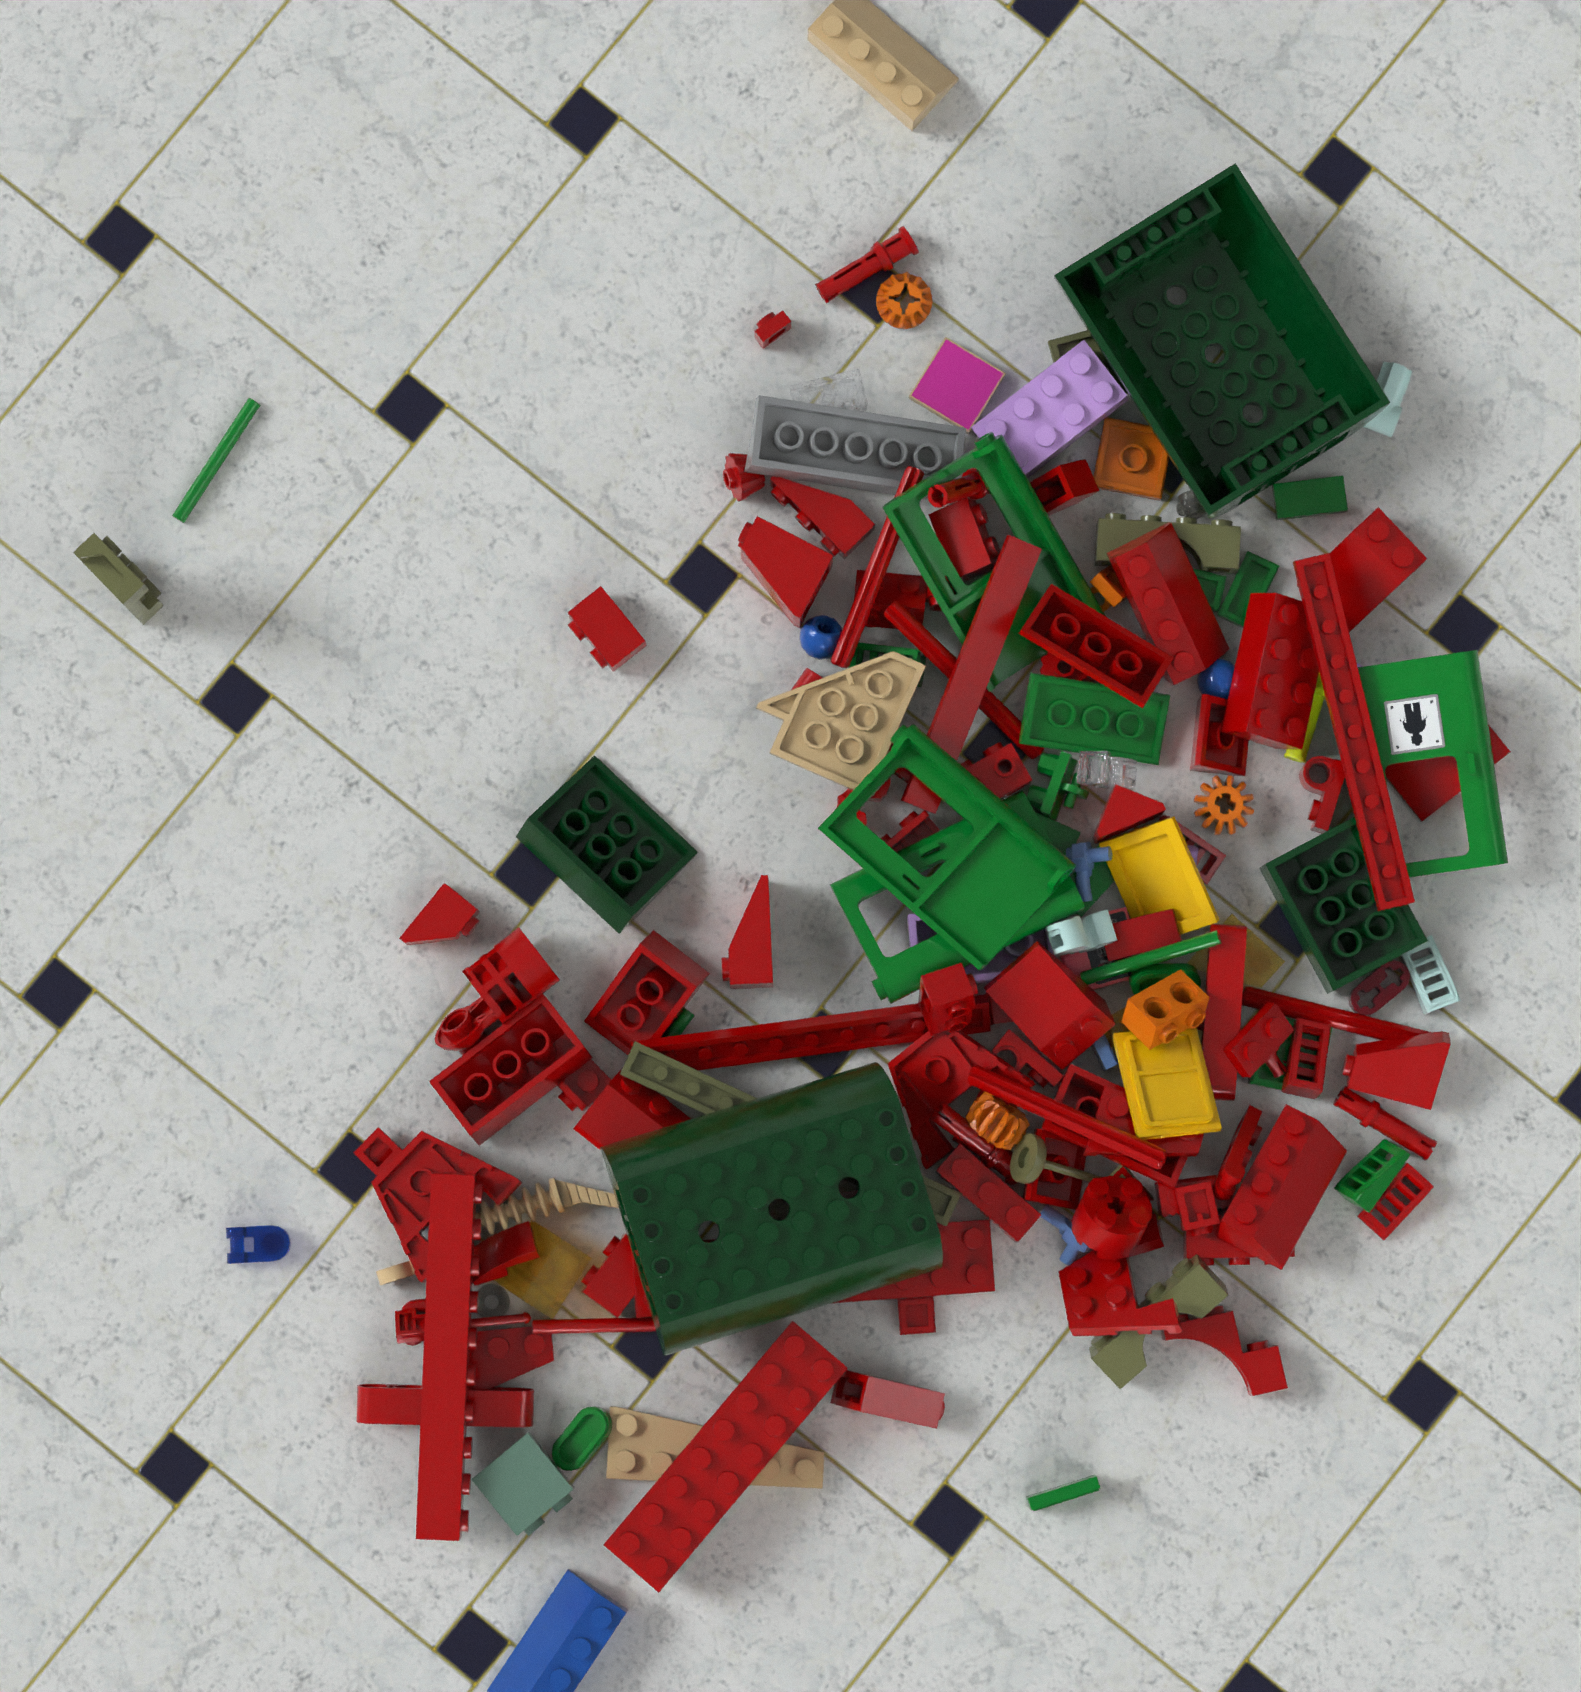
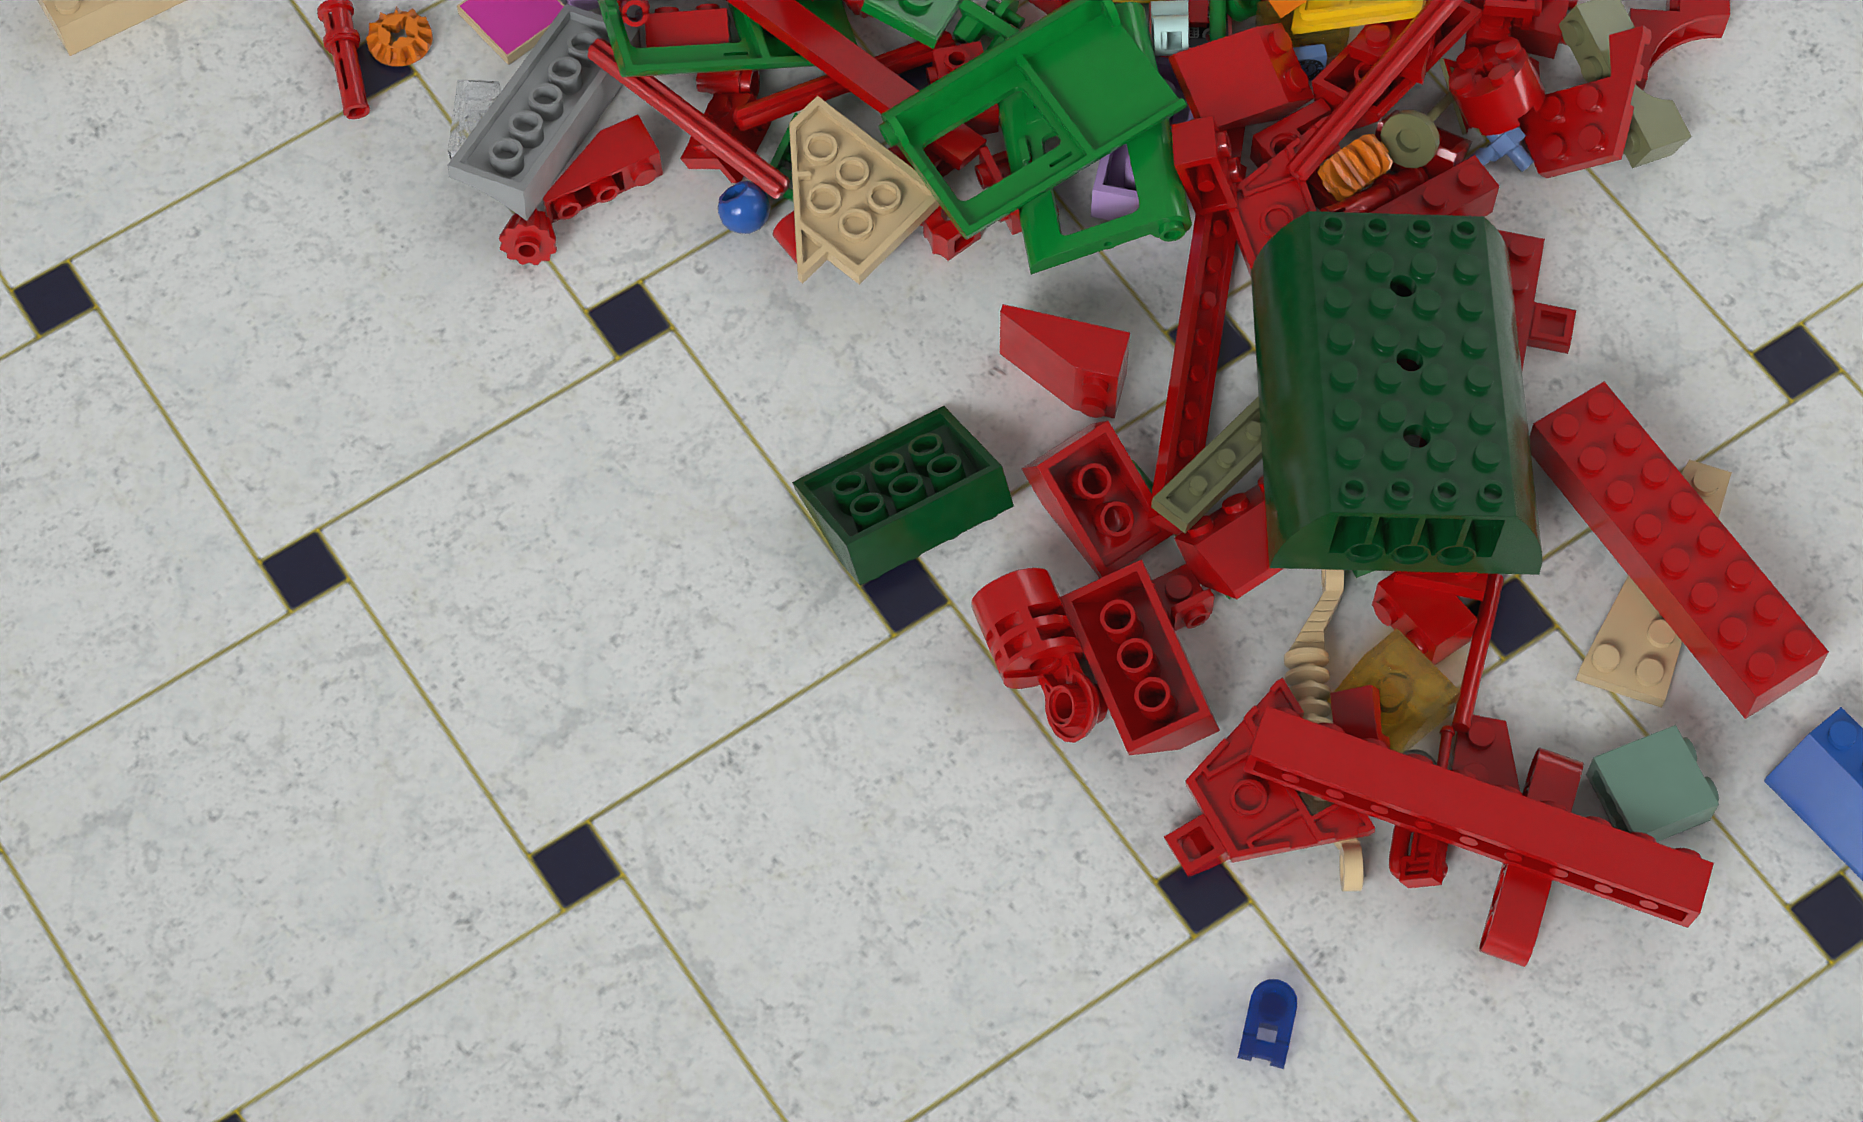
camera: 70 degrees left, 20 degrees down
olive piece [73,533,164,625] -> none
green bar [172,398,261,523] -> none
red slope [399,883,480,945] -> none
green tile [552,1406,612,1471] -> none
red brick [567,586,647,672] -> none
red slope [738,516,833,628] -> none
red plate [755,310,791,349] -> none
red slope [830,1370,945,1429] -> none
green tile [1026,1475,1100,1511] -> none

